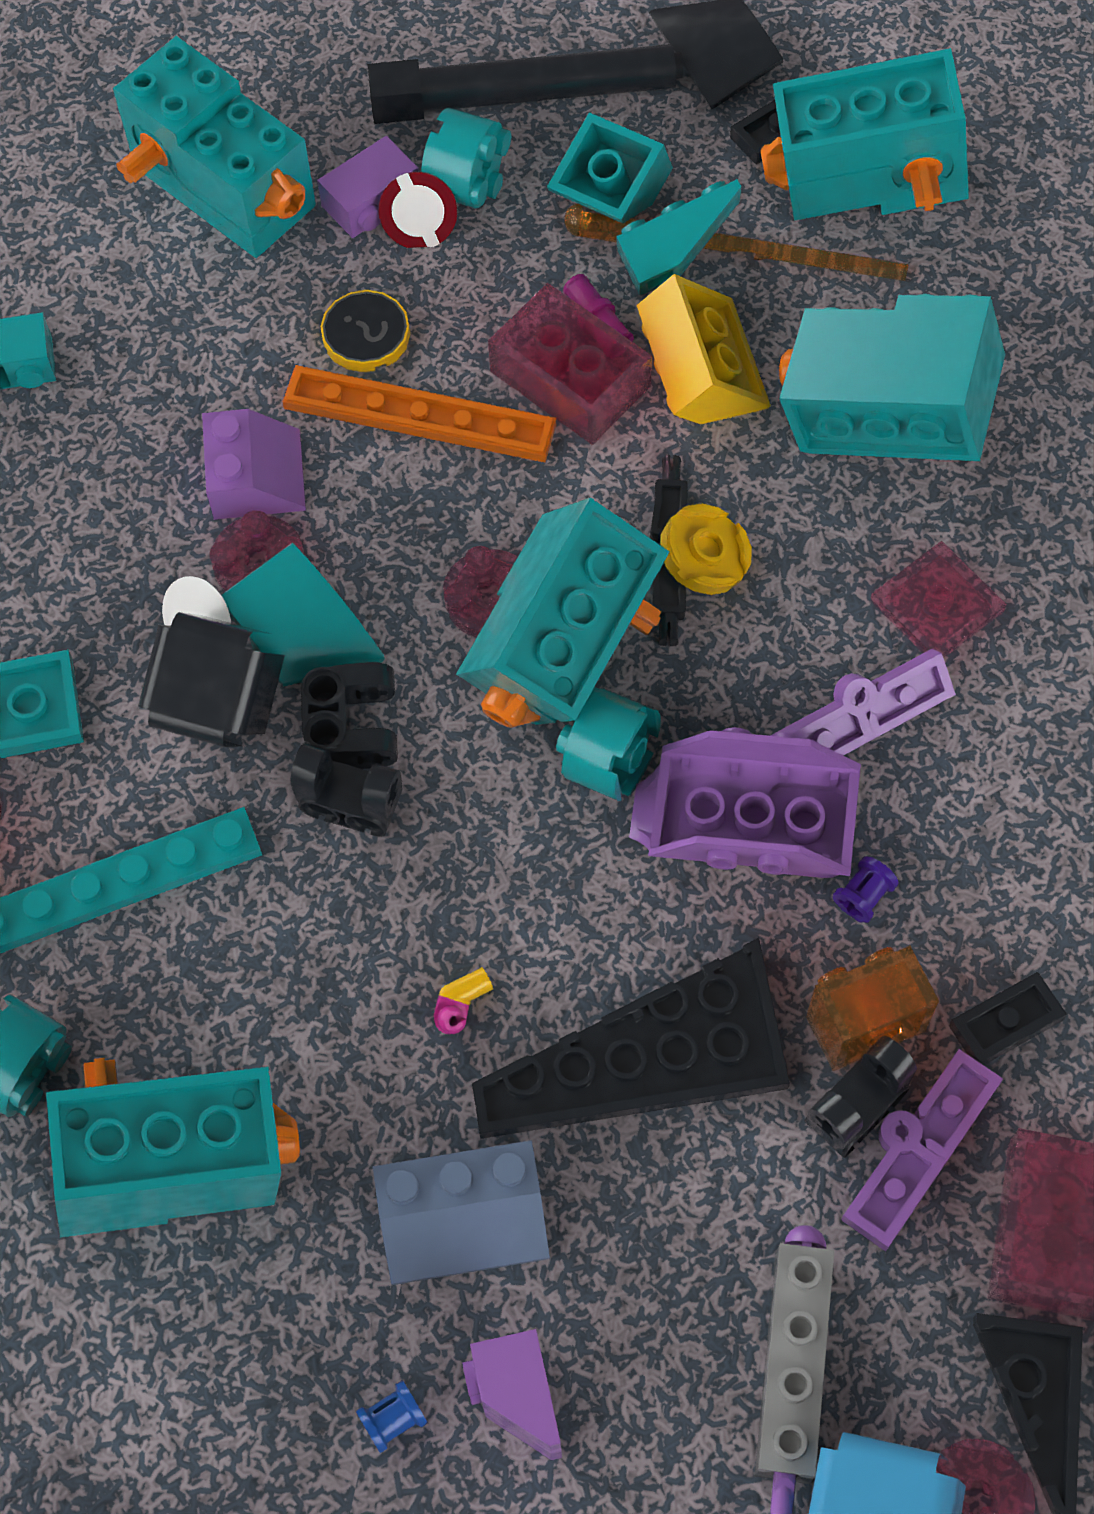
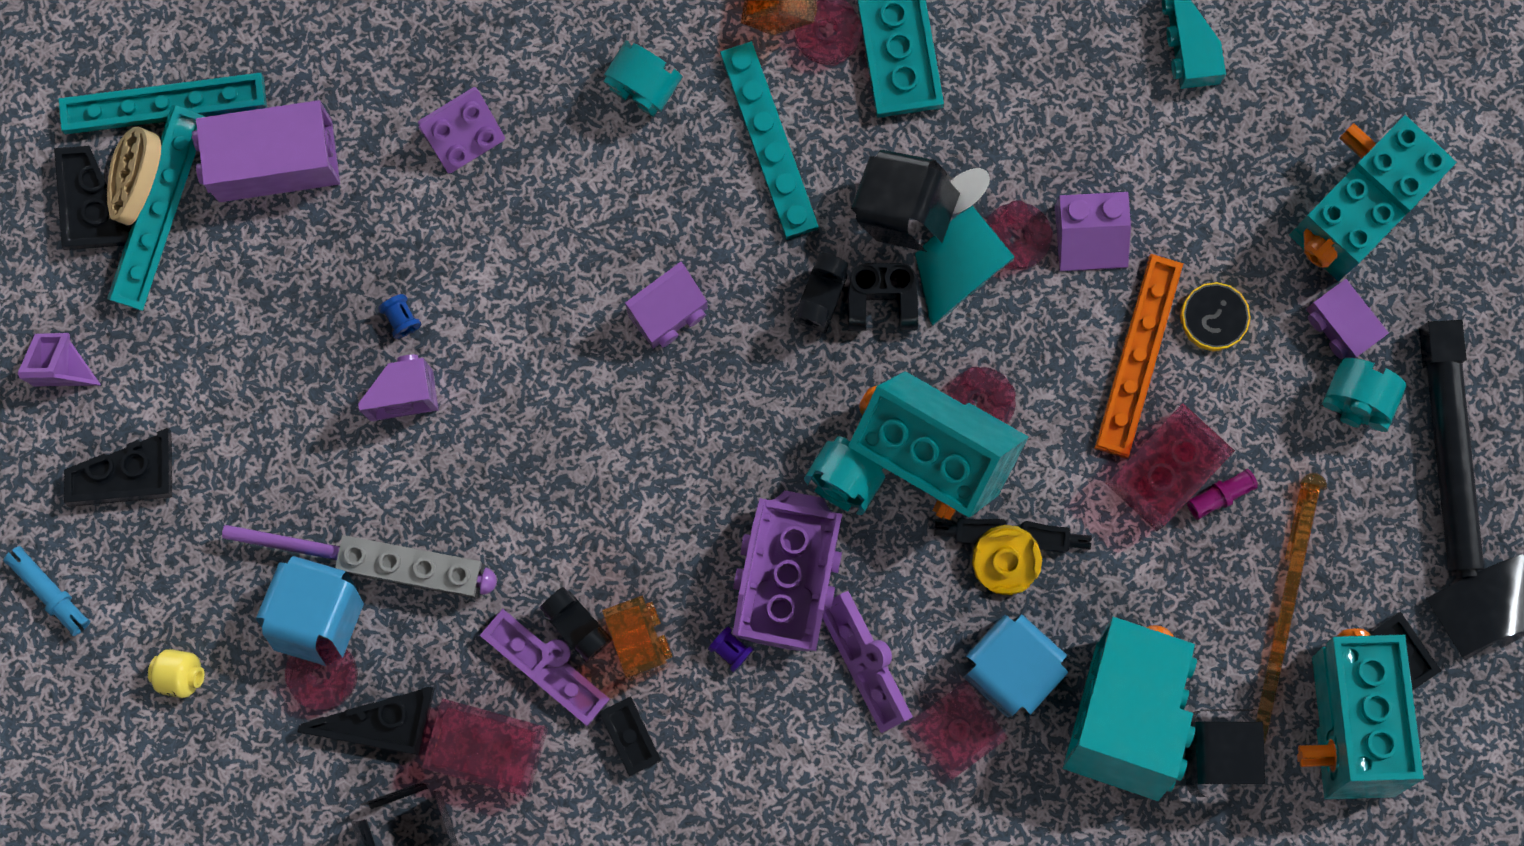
camera: 90 degrees right, 15 degrees up
teal piece [46,1058,300,1238] -> none
sand blue slope [373,1140,550,1285] -> none
sticker [379,172,457,248] -> none
arm [433,967,493,1034] -> none
black wing [472,938,790,1139] -> none
teal slope [547,112,673,223] -> none
teal slope [616,179,741,295] -> none
yellow slope [636,274,771,424] -> none
none -> medium lavender bracket [418,87,505,173]
none -> medium lavender slope [625,262,708,349]
none -> dark azure piece [963,614,1068,718]
none -> black piece [1185,709,1265,797]

